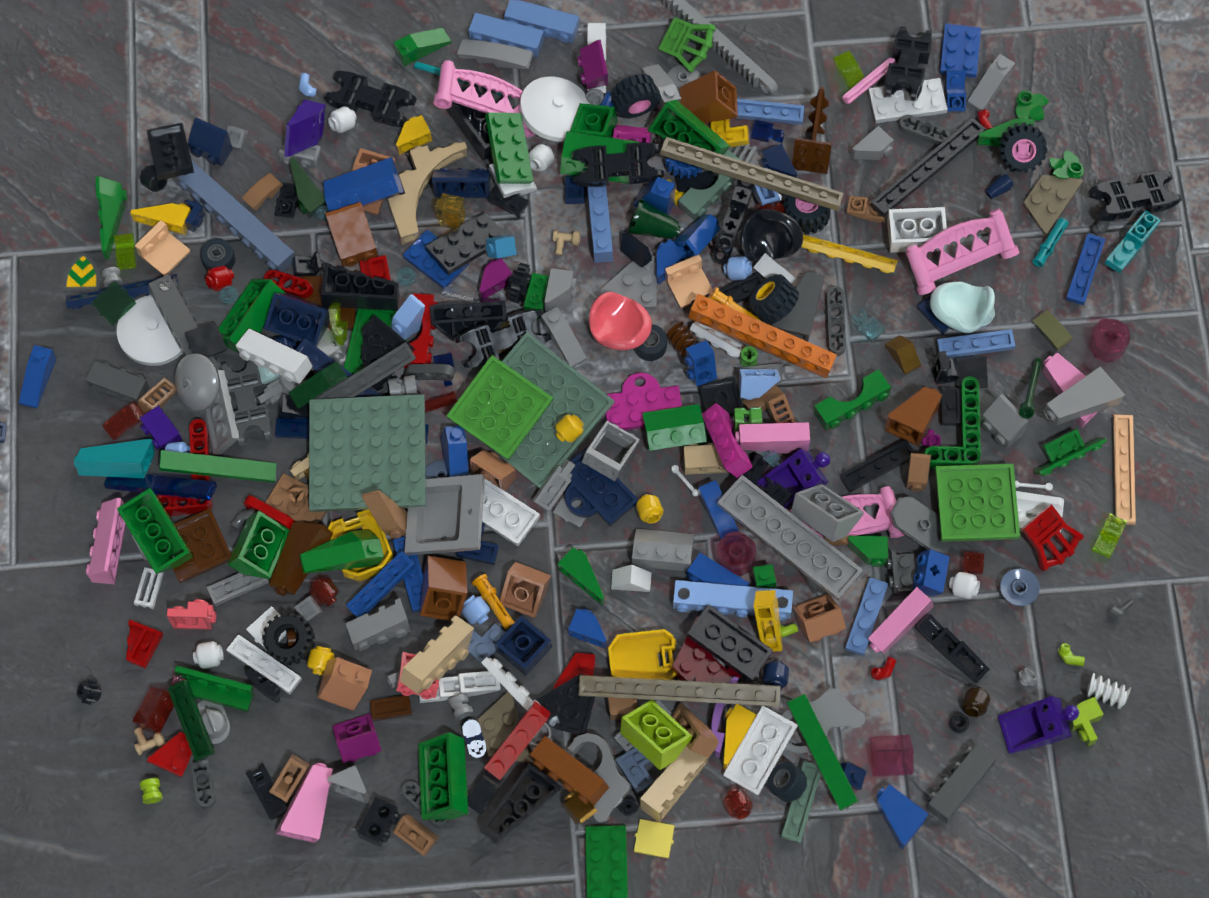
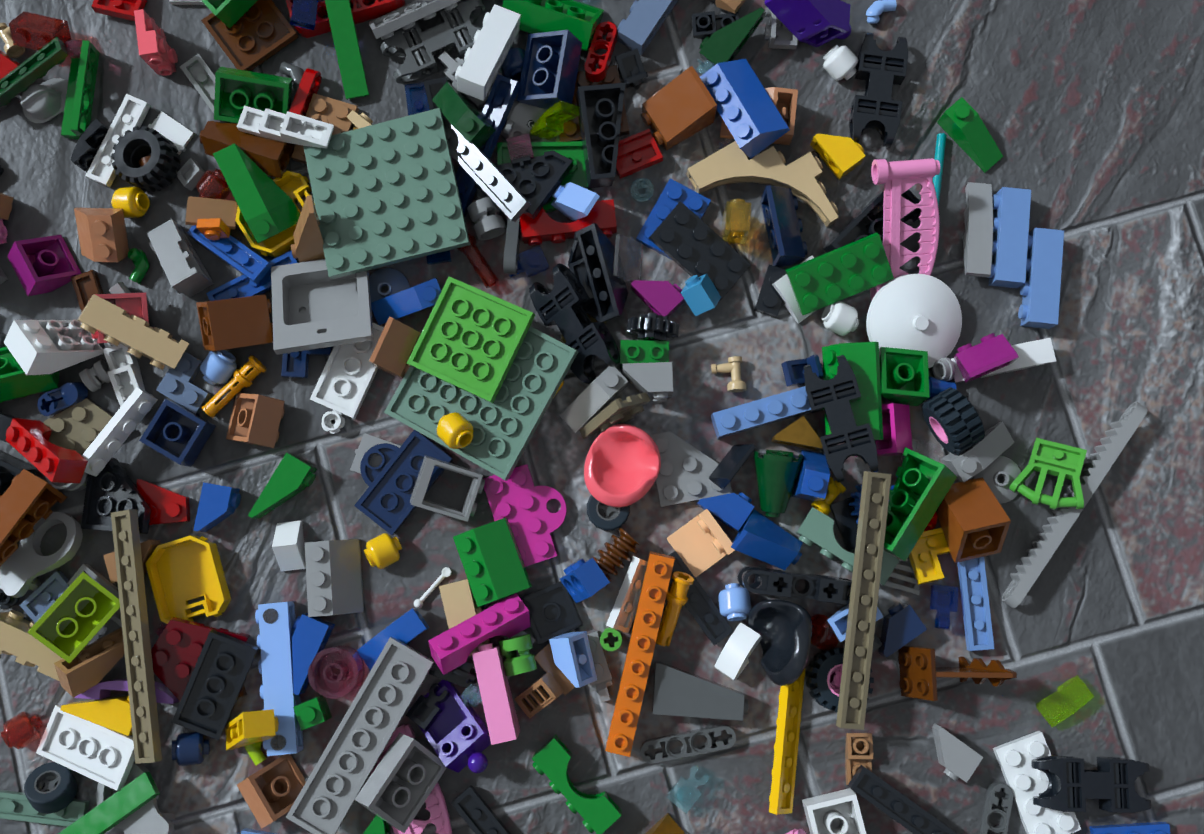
camera: 85 degrees right, 15 degrees up
white head [193,641,224,669] -> none
light grey hinge [532,459,575,511] -> none
black wheel [748,274,799,325] -> none
bright pink axle [842,58,897,104] -> none
none -> white slope [4,320,104,375]
none -> green arm [128,248,150,284]
none -> medium nougat slope [185,196,237,229]
none -> orange plate [196,218,231,240]
none -> white slope [237,106,334,148]
none -> white plate [321,410,345,434]
none -> clear pink tile [506,134,534,160]
none -> dark tan wing [579,392,650,439]
none -> pearl gold slope [771,416,823,451]

